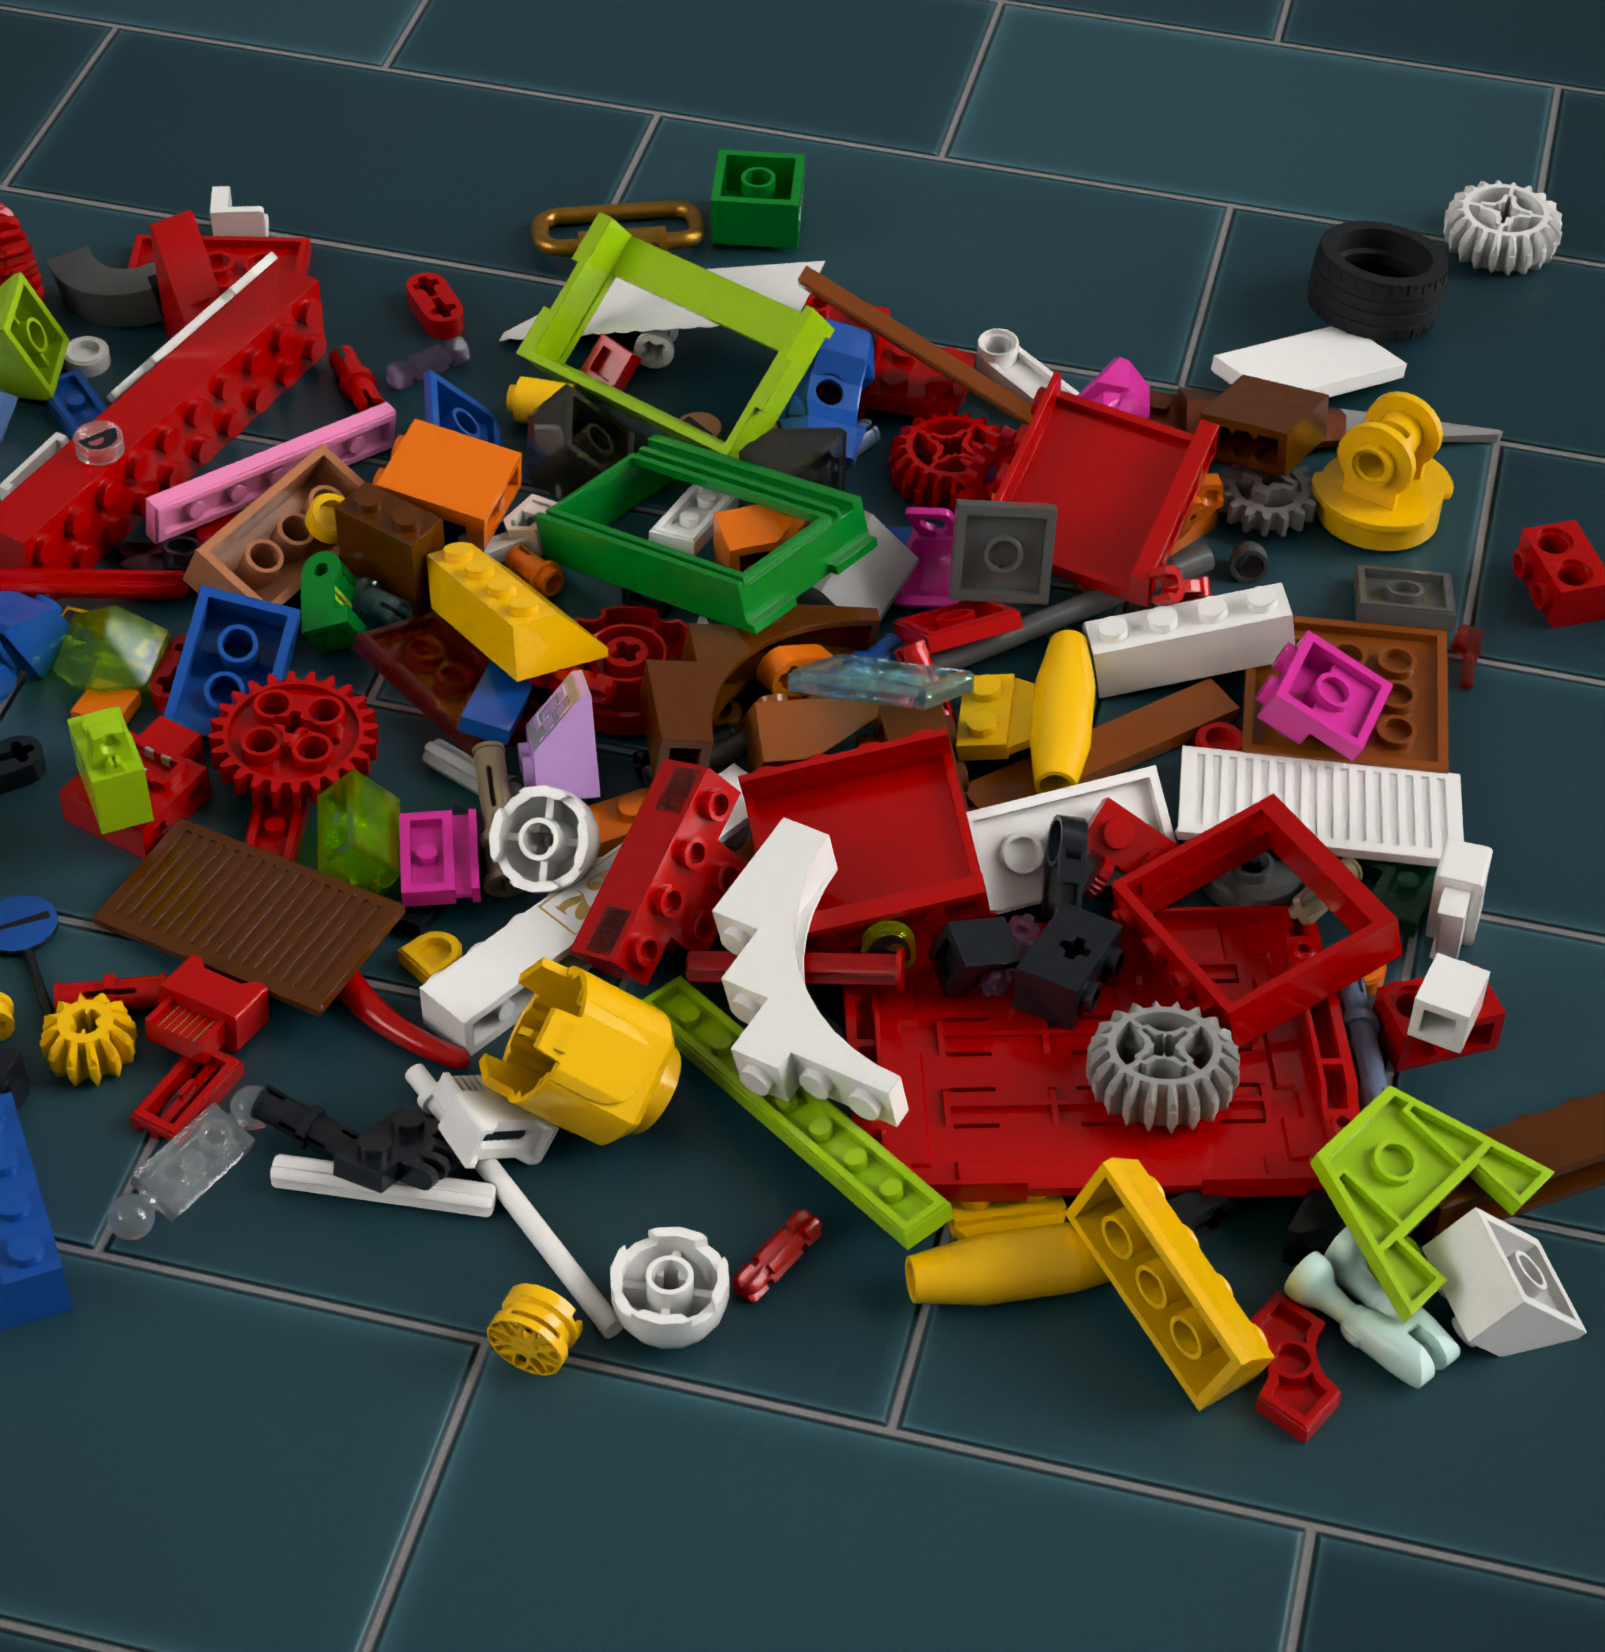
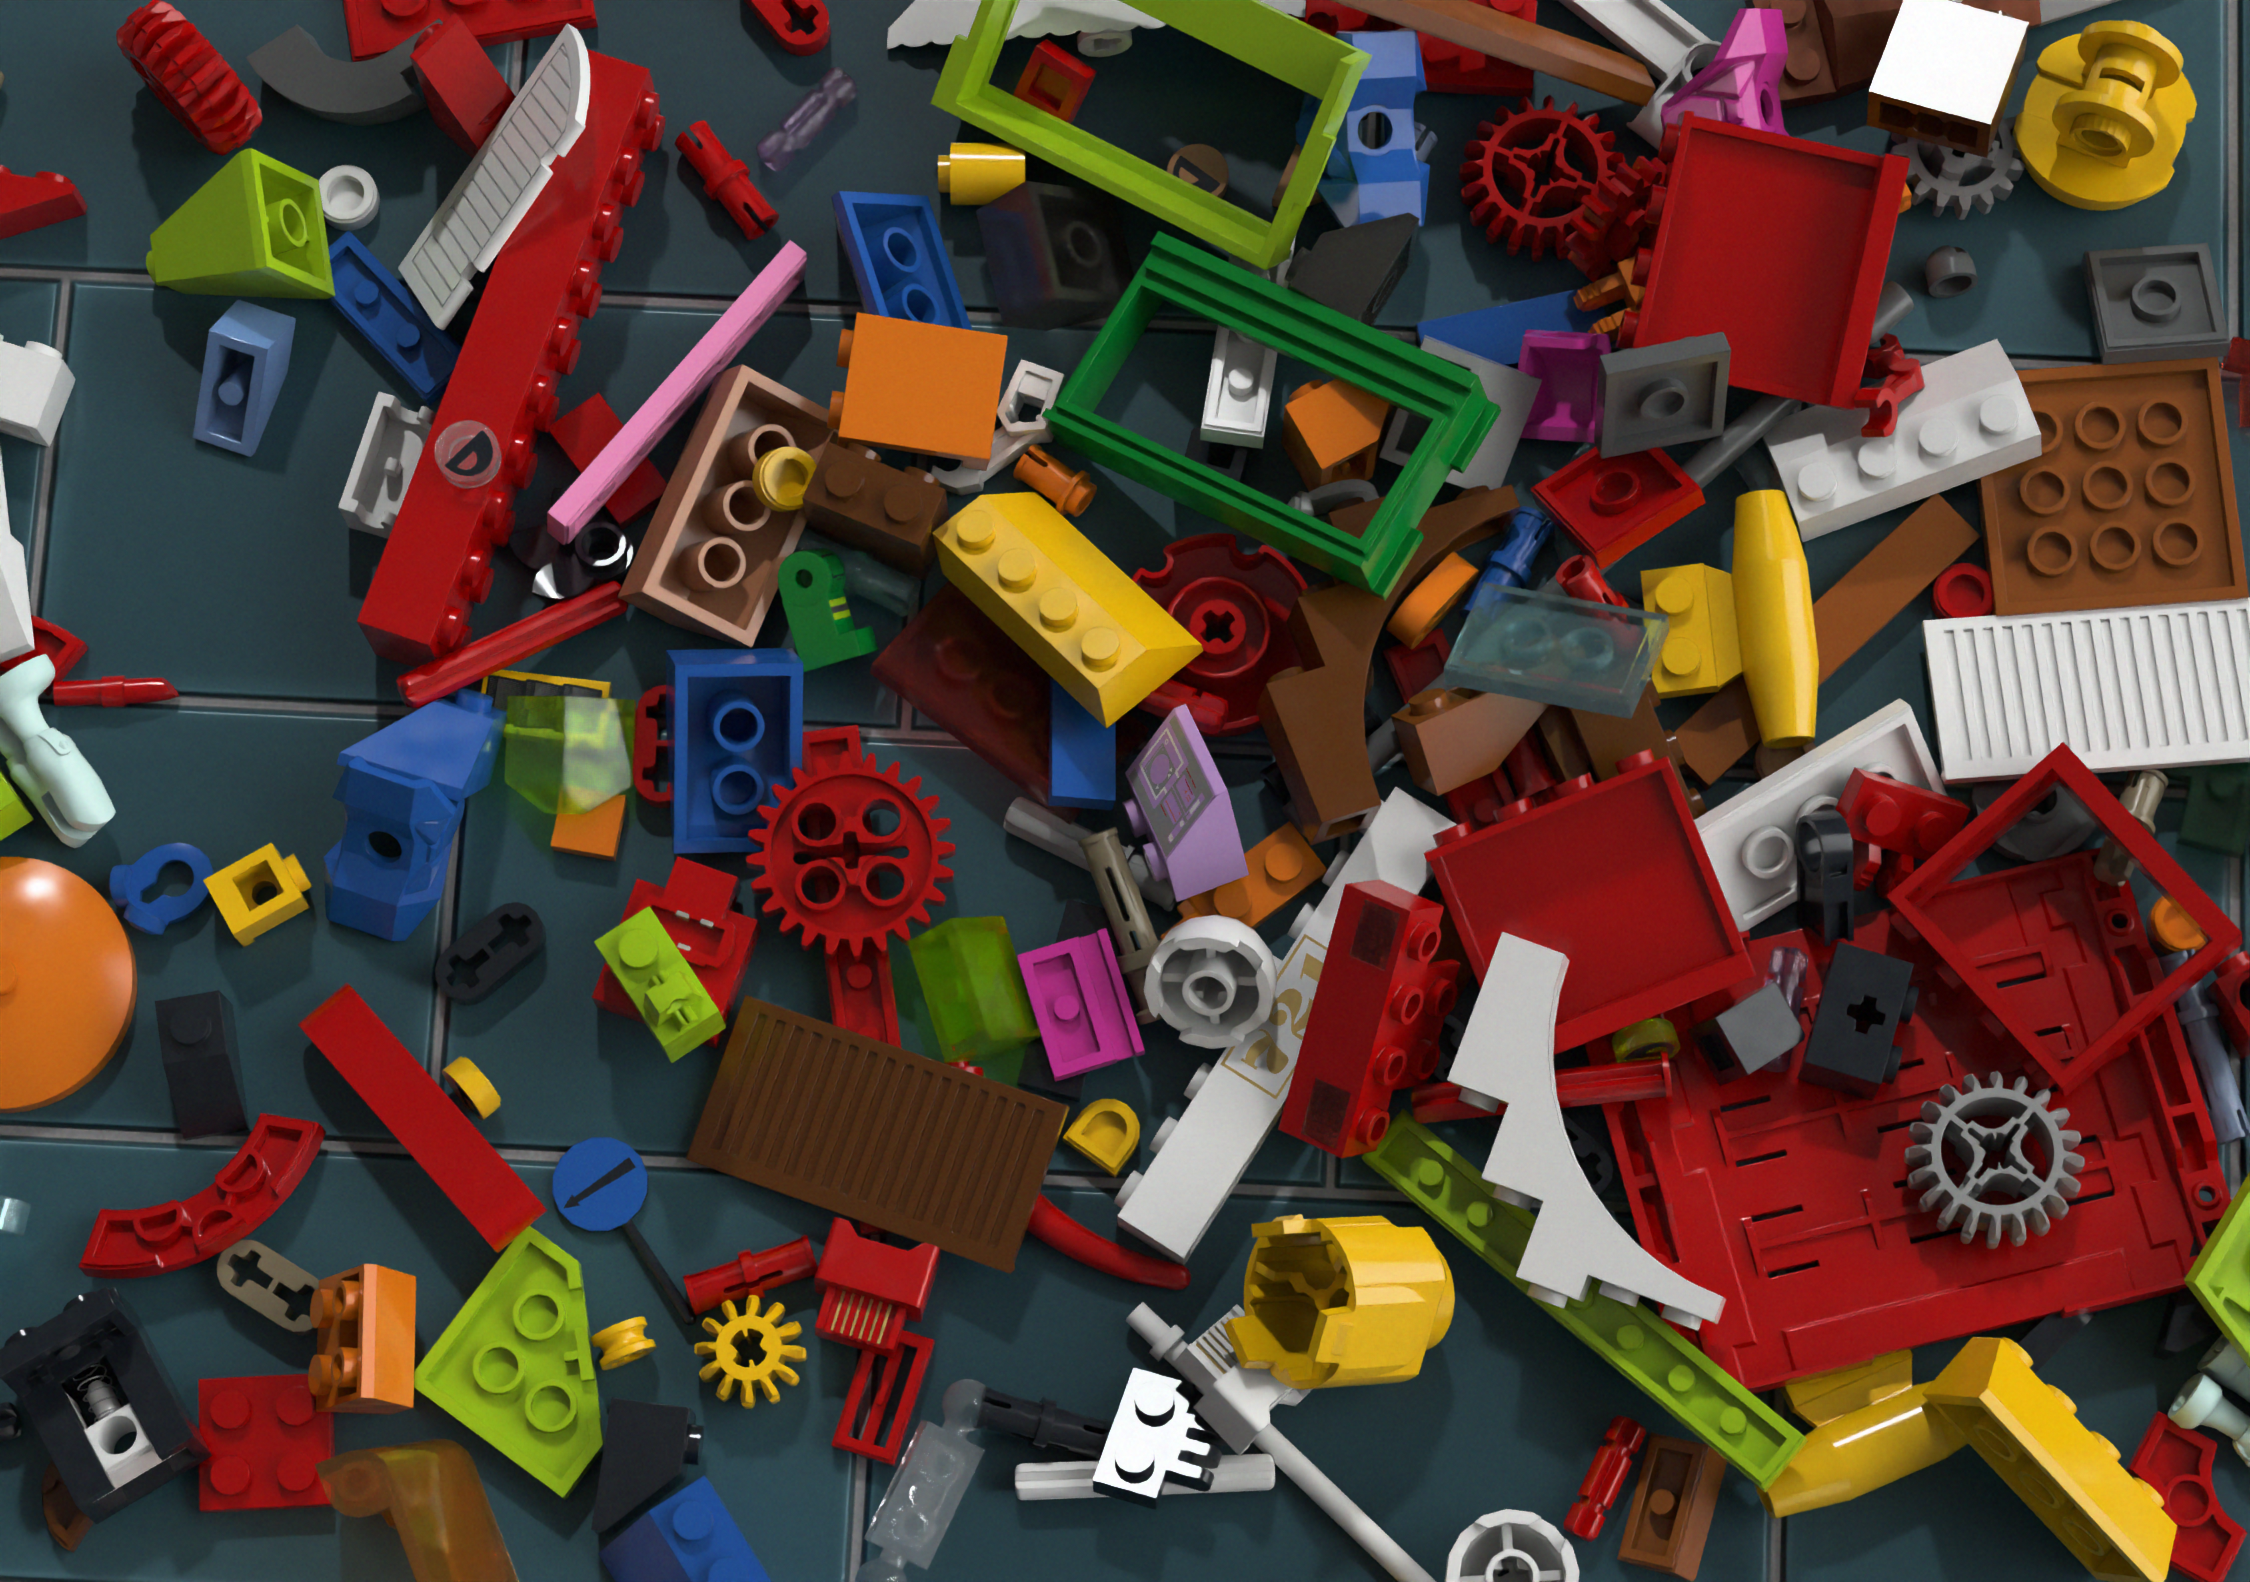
camera: 10 degrees left, 30 degrees up
dark pink plate [1255,630,1393,761] -> none
none -> dark orange slope [1617,1433,1727,1582]

